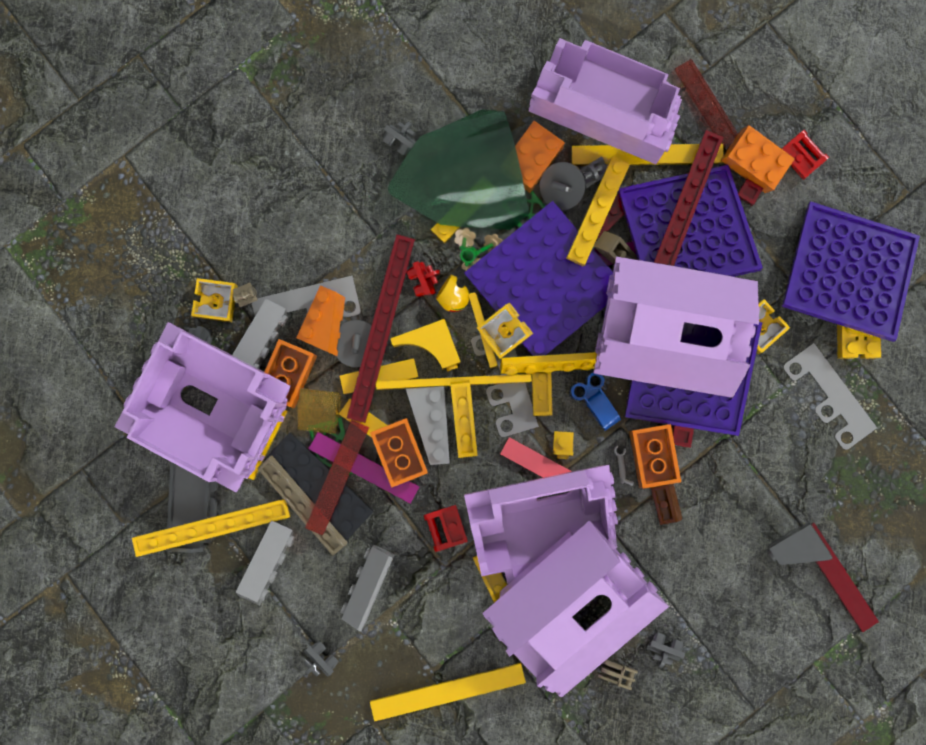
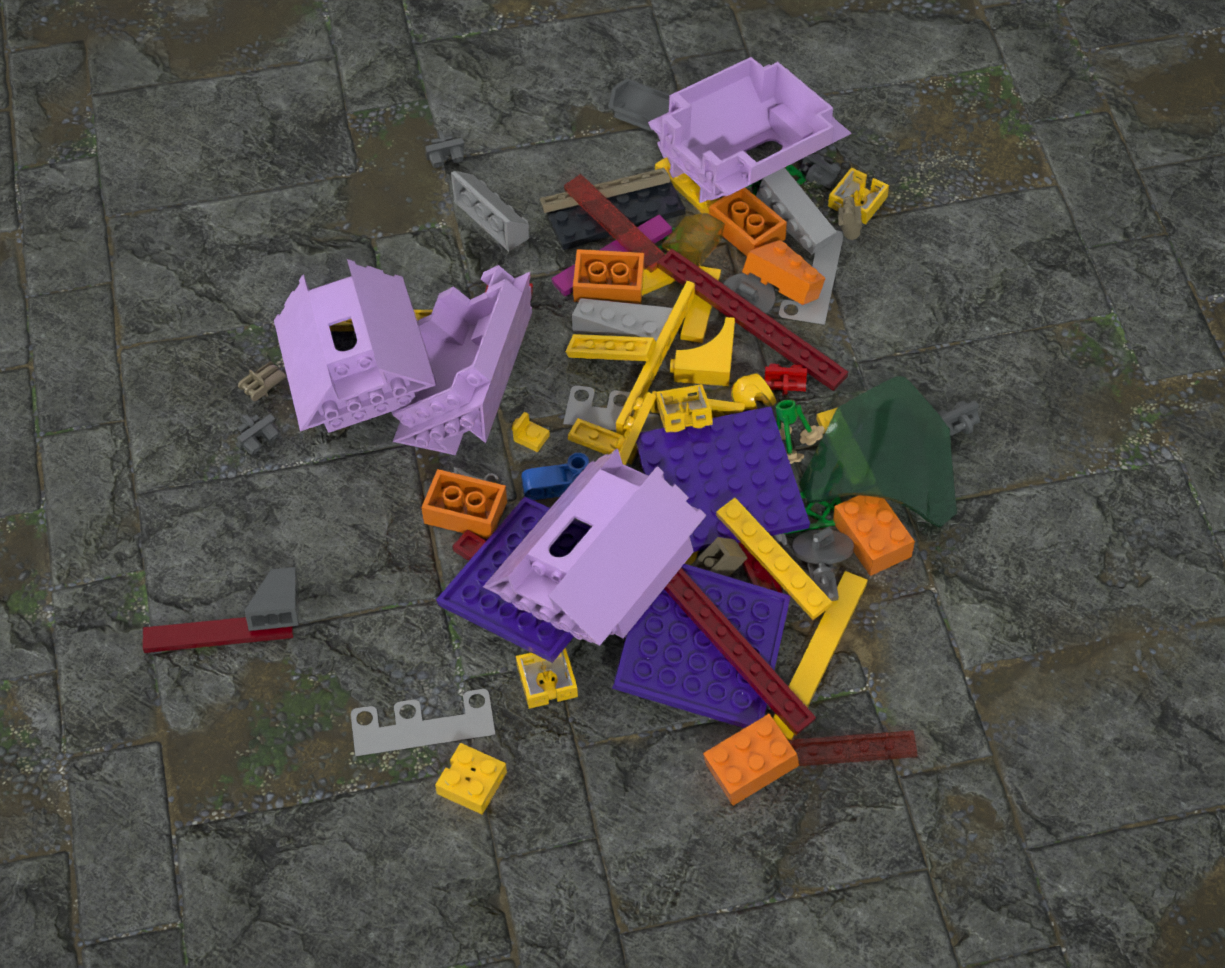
camera: 115 degrees right, 30 degrees down
yellow tile [132,499,290,557] -> none
light grey wedge [236,520,295,606] -> none
yellow tile [370,663,526,721] -> none
coral tile [500,437,572,478] -> none
lavender panel [529,38,682,164] -> none
reddish brown slope [651,483,682,525] -> none
dark red plate [738,179,763,206] -> none
red plate [782,129,829,180] -> none
dark purple plate [782,201,920,342] -> none

